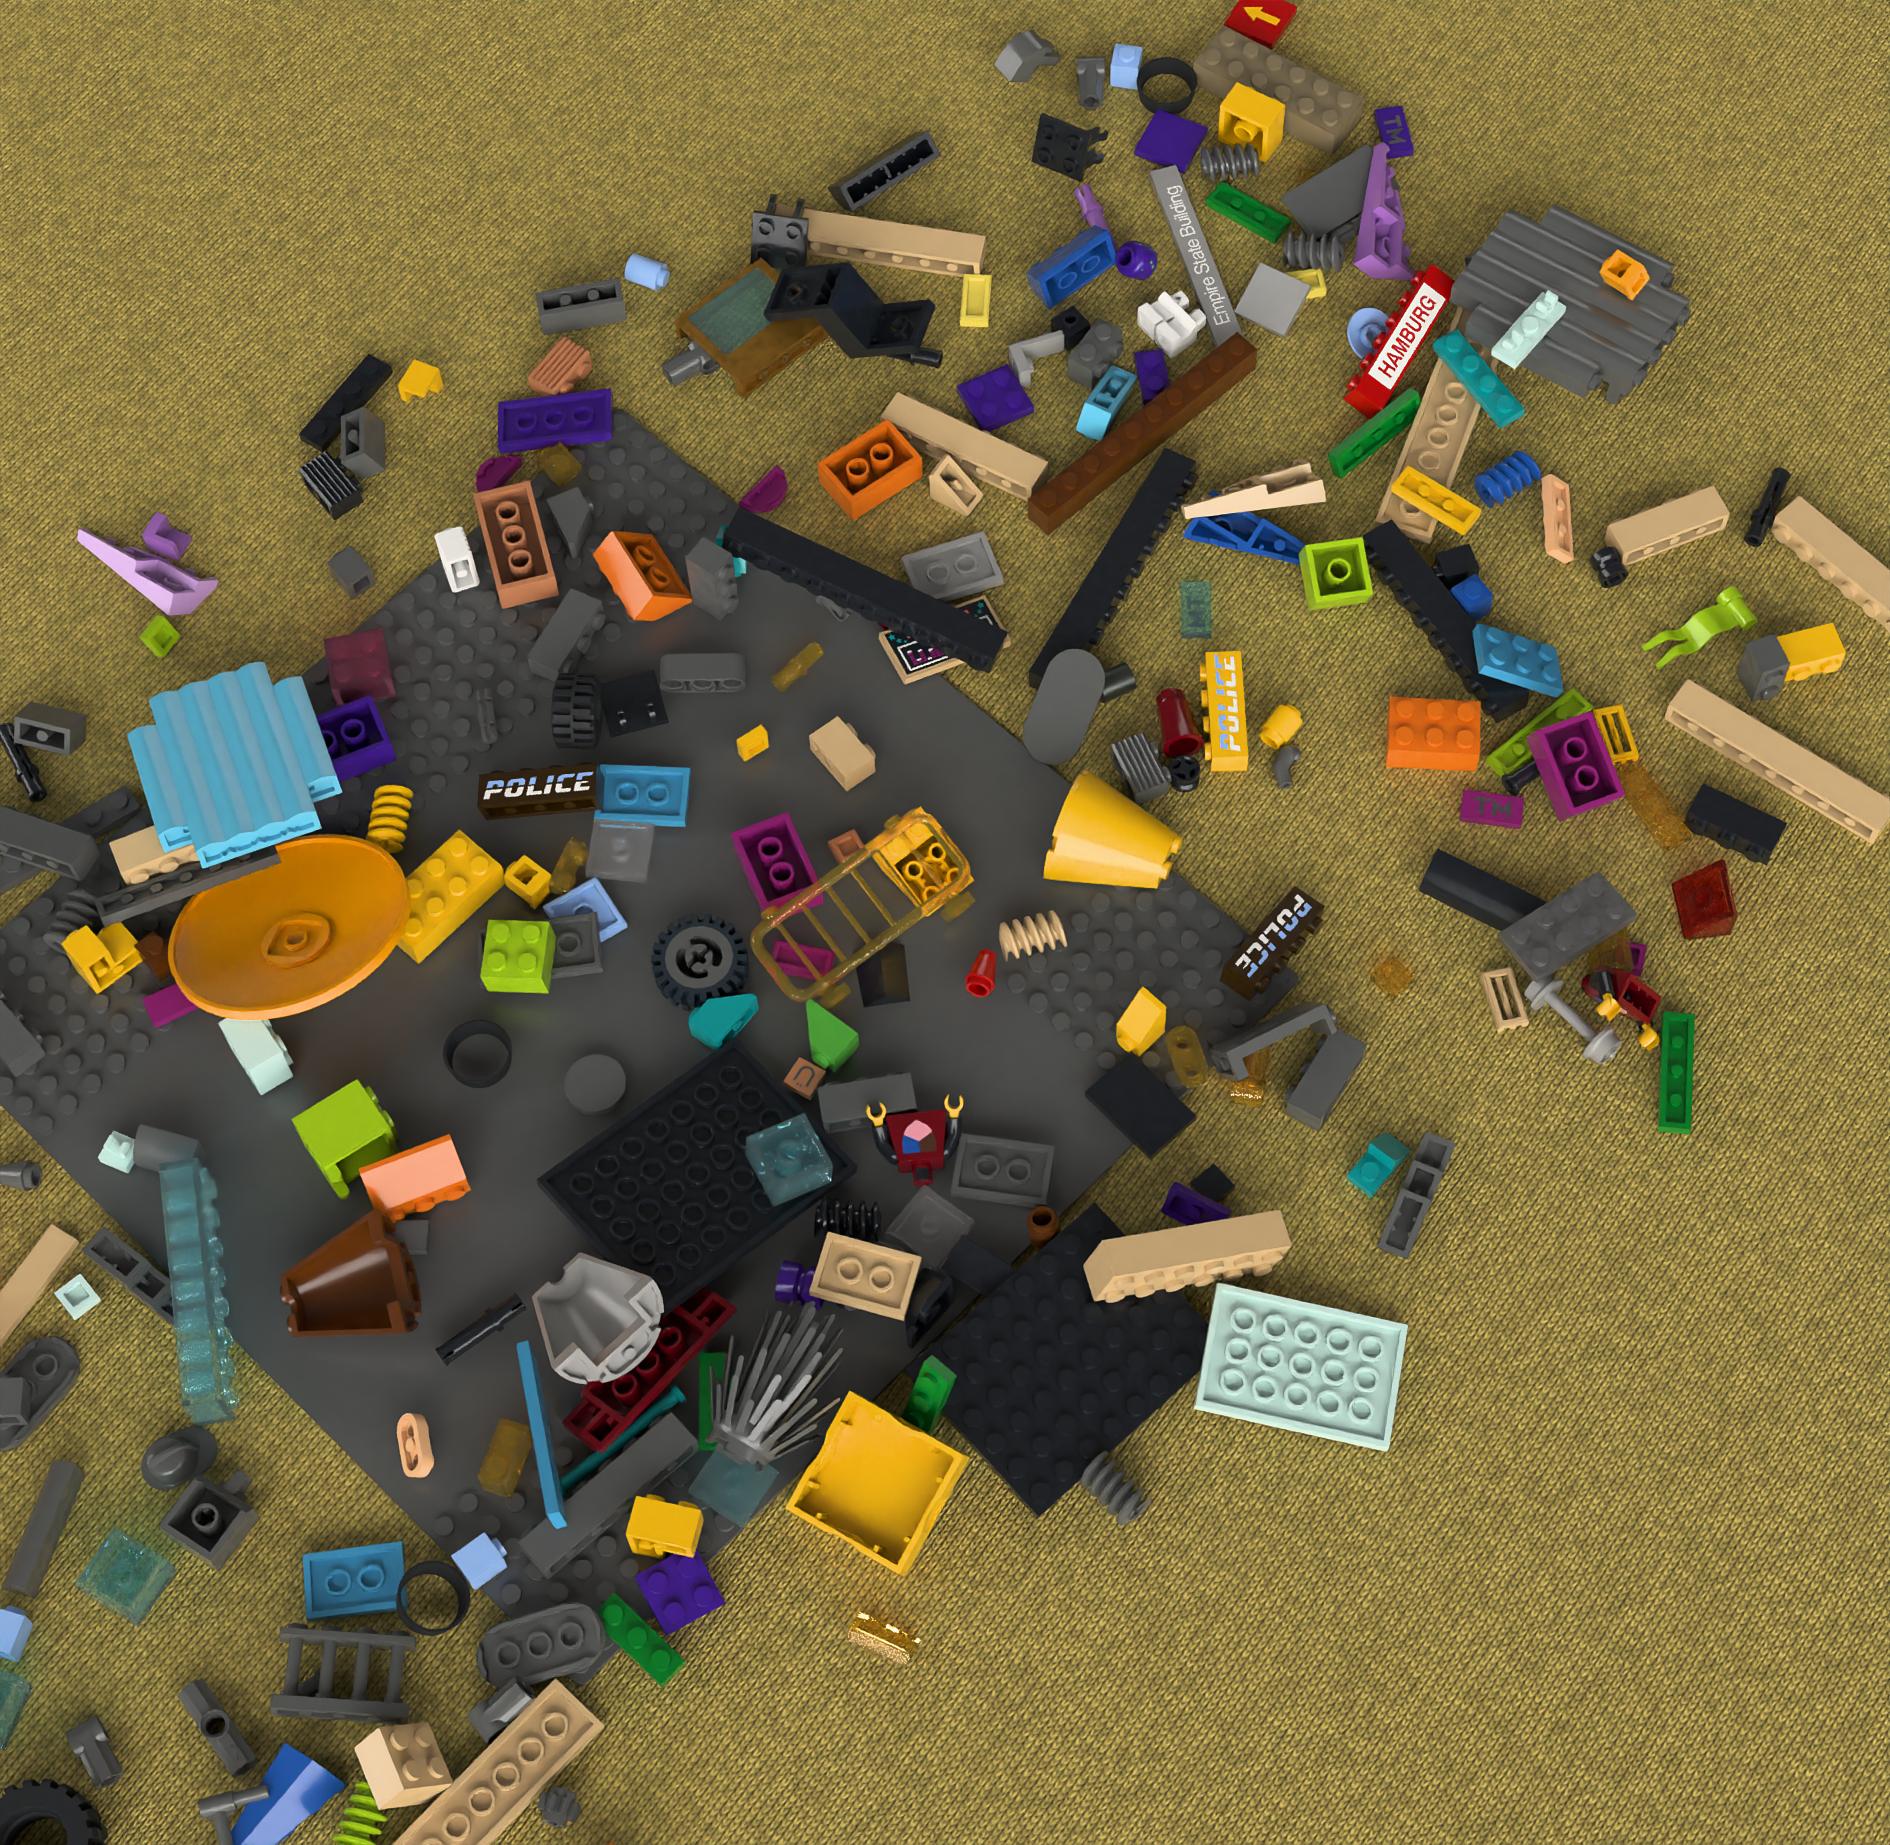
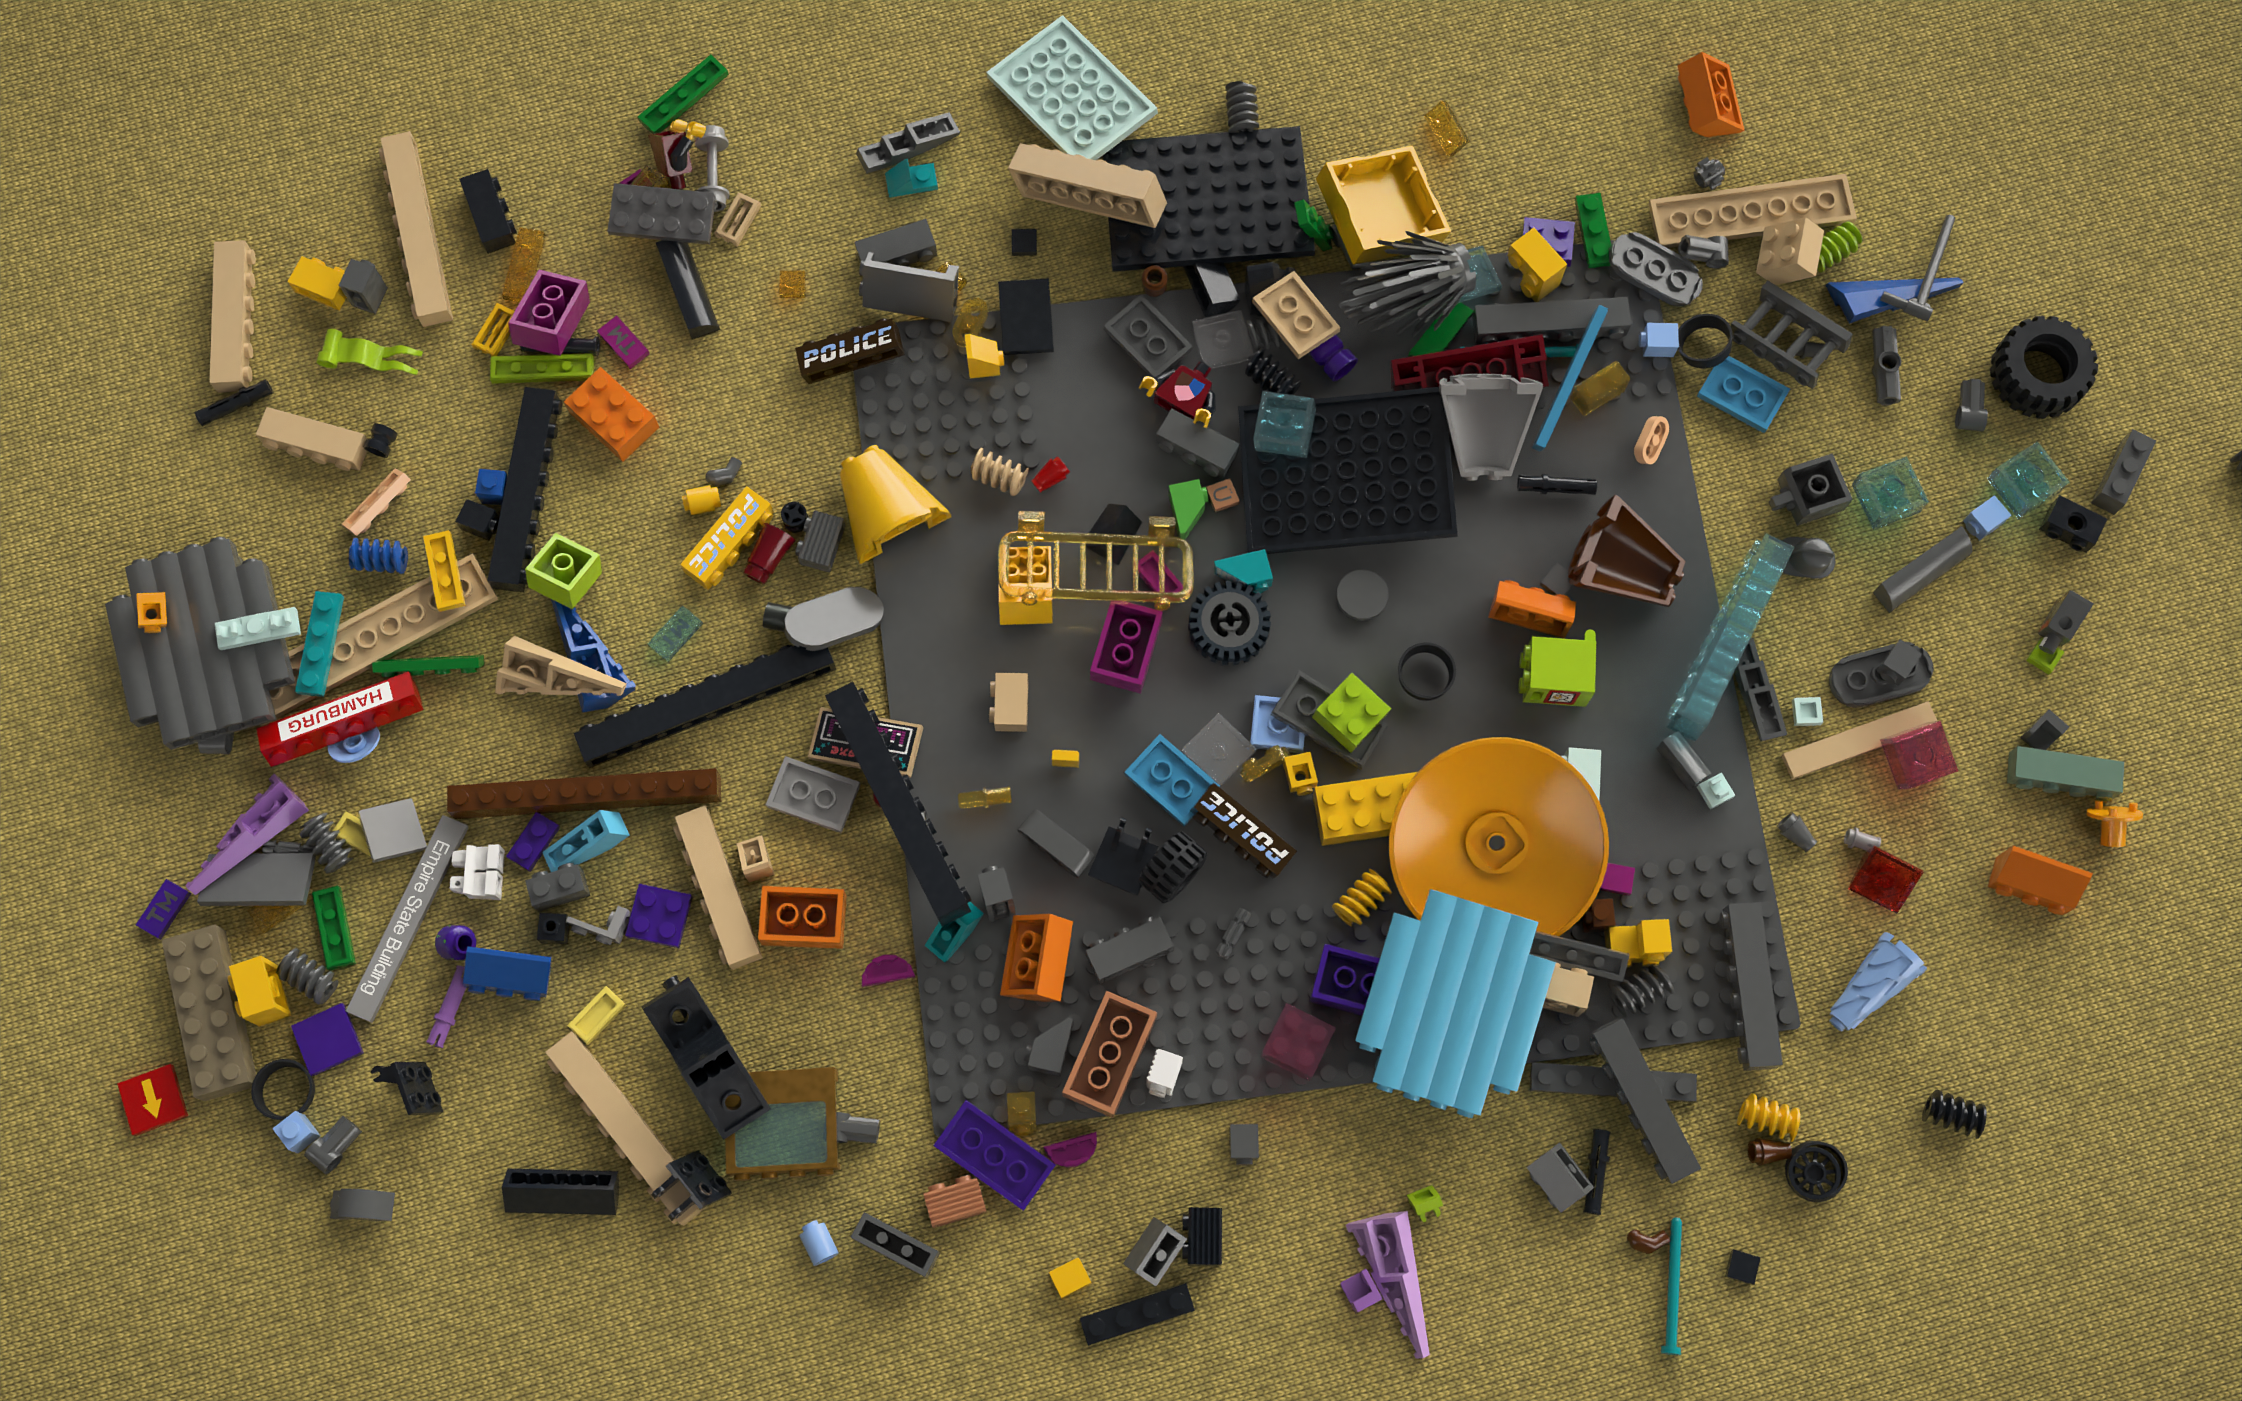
camera: 145 degrees left, 10 degrees up
nougat tile [827,829,869,870] -> none
dark purple plate [1161,1181,1232,1226] -> none
dark azure plate [1472,623,1563,698] -> none
clear red slope [1671,859,1738,940] -> none

